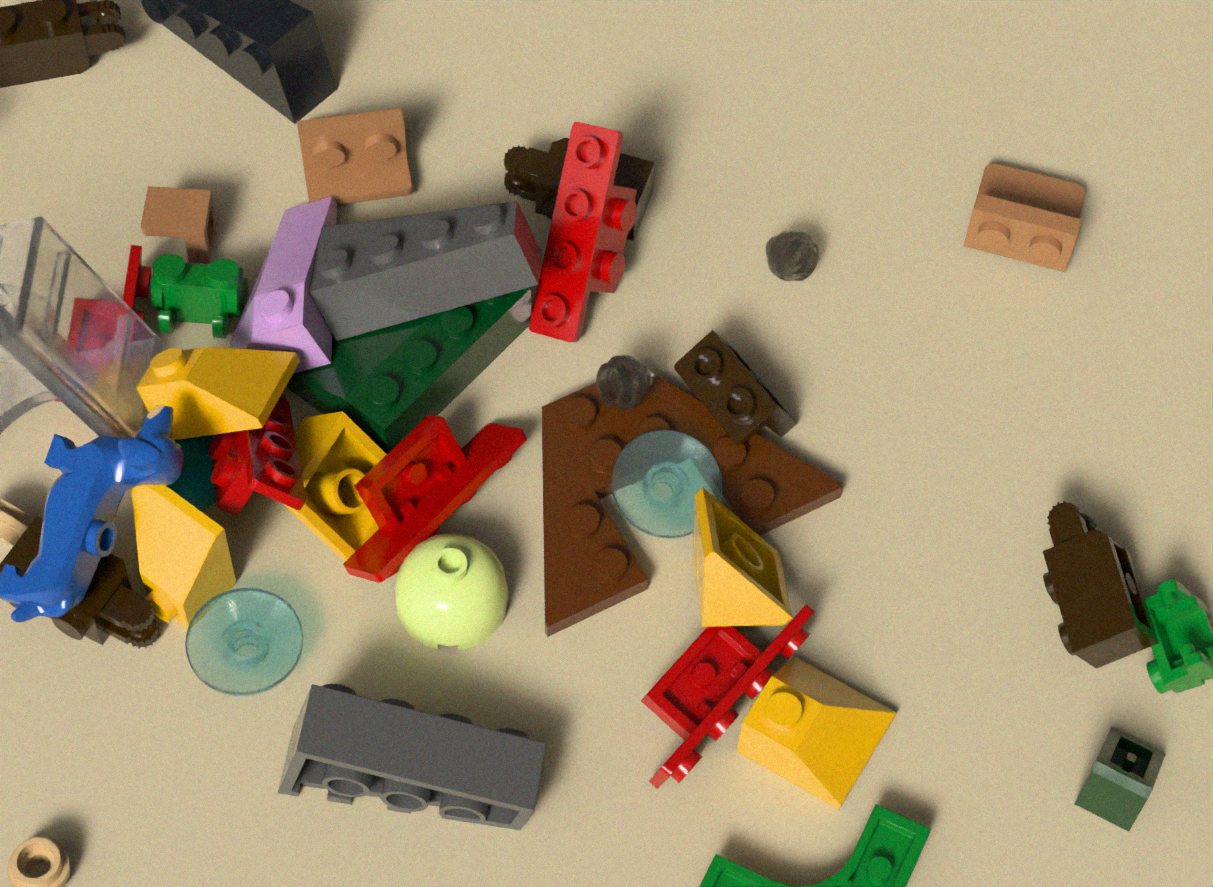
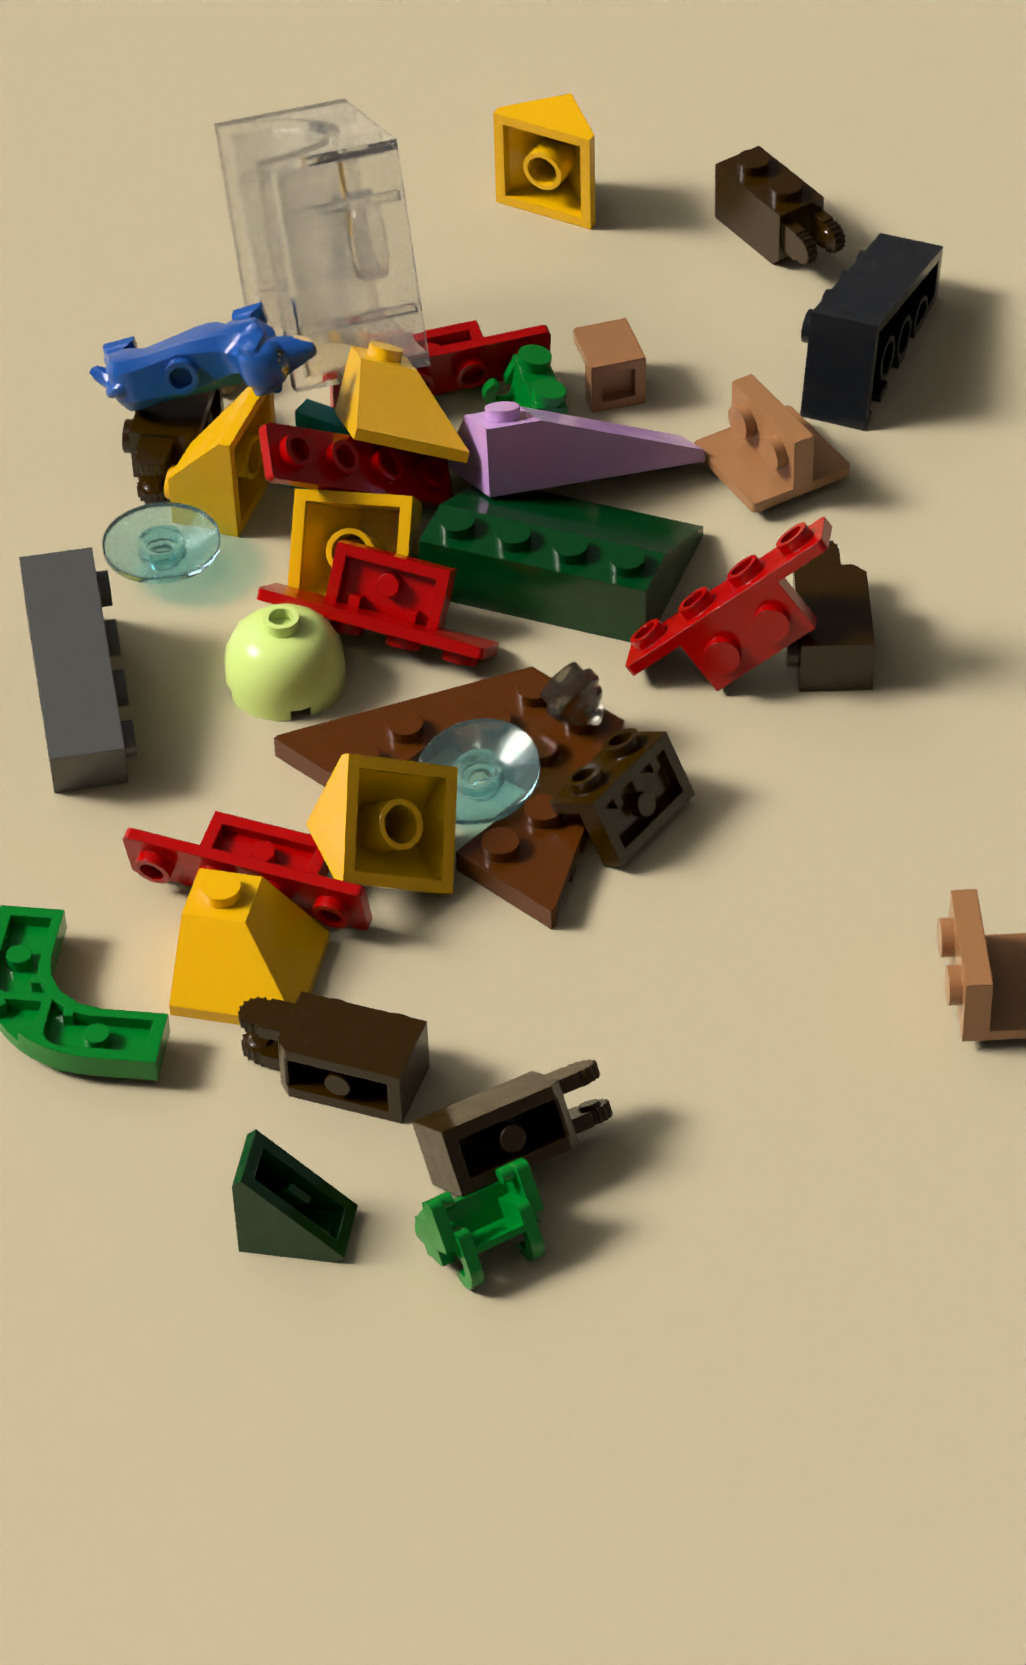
camera: 75 degrees right, 15 degrees down
dark grey wedge [309,201,541,341] -> none
clear smoke plate [766,229,819,281] -> none
none -> dark brown hinge [238,991,430,1124]

